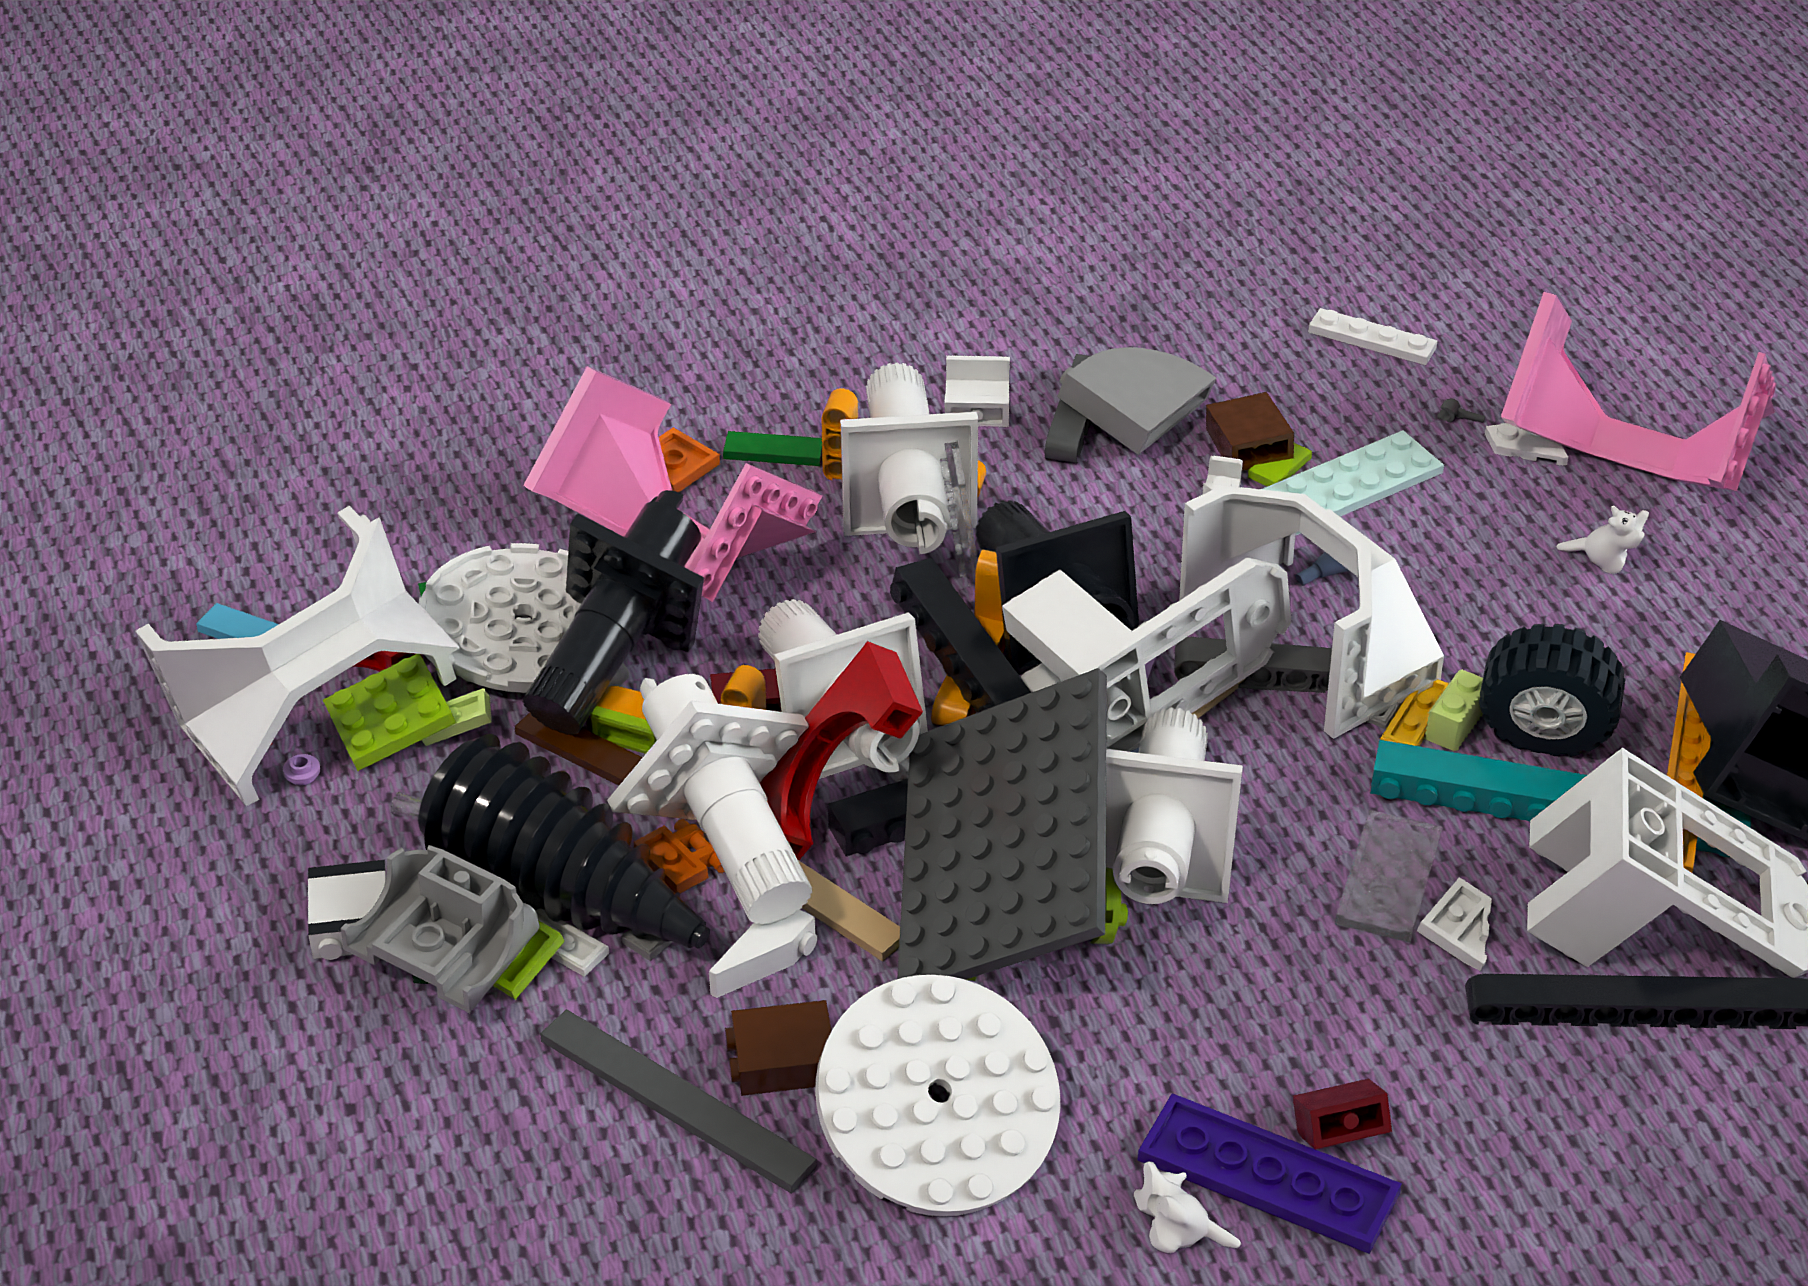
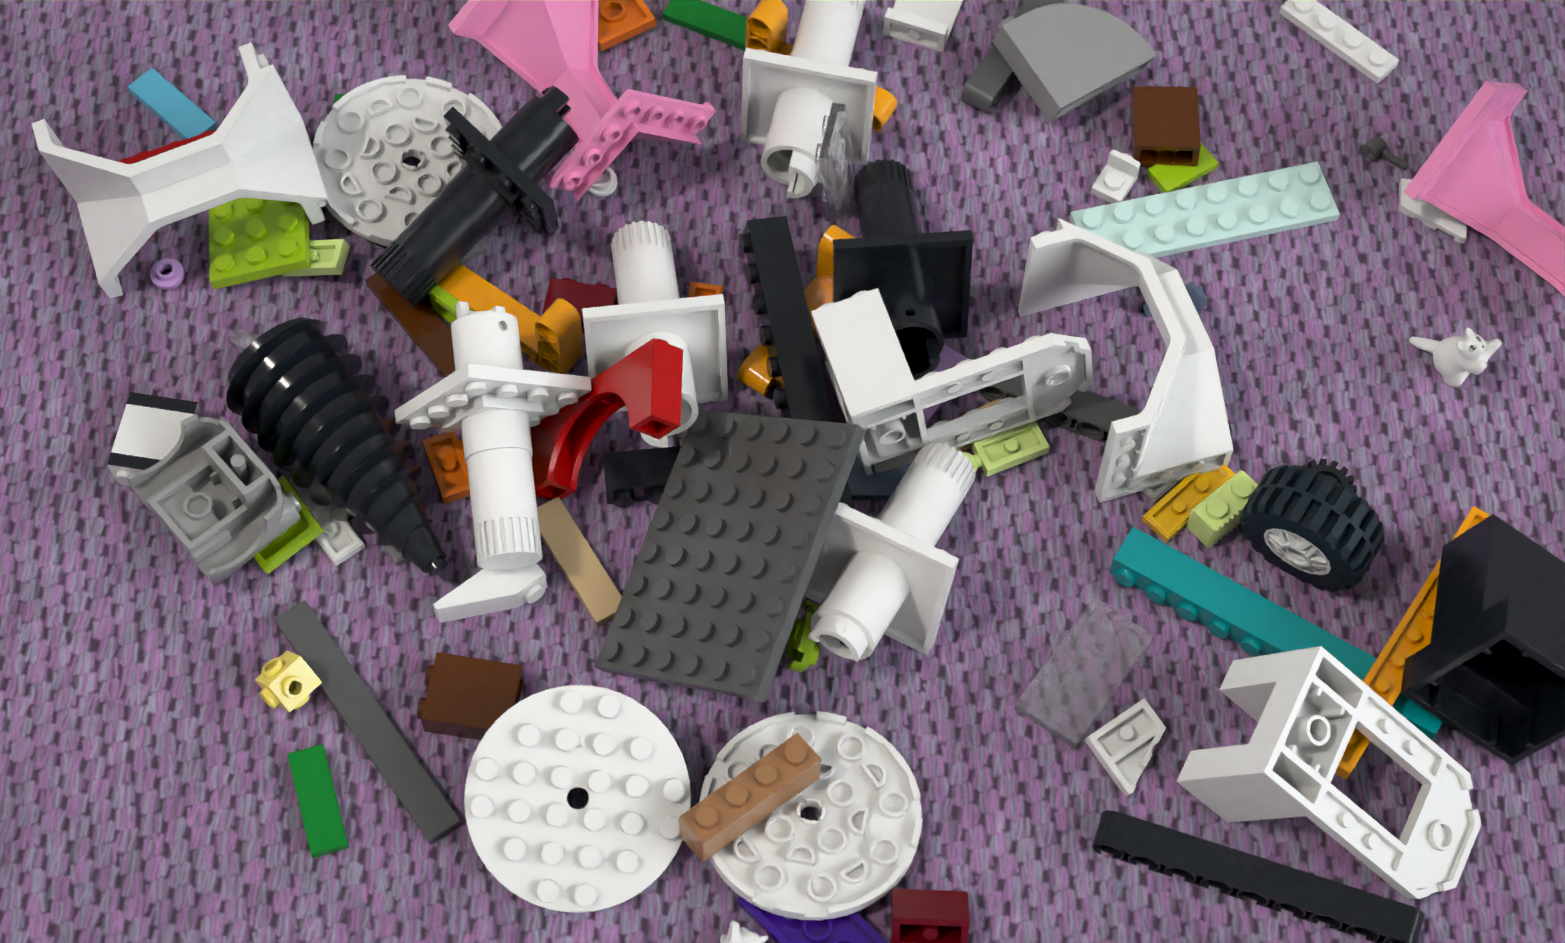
camera: 15 degrees right, 20 degrees up
none -> light yellow brick [255,650,322,712]
none -> green tile [287,744,349,858]
none -> white plate [587,167,617,197]
none -> medium nougat brick [679,733,821,863]
none -> white plate [700,711,922,920]
none -> yellowish green plate [962,421,1050,477]

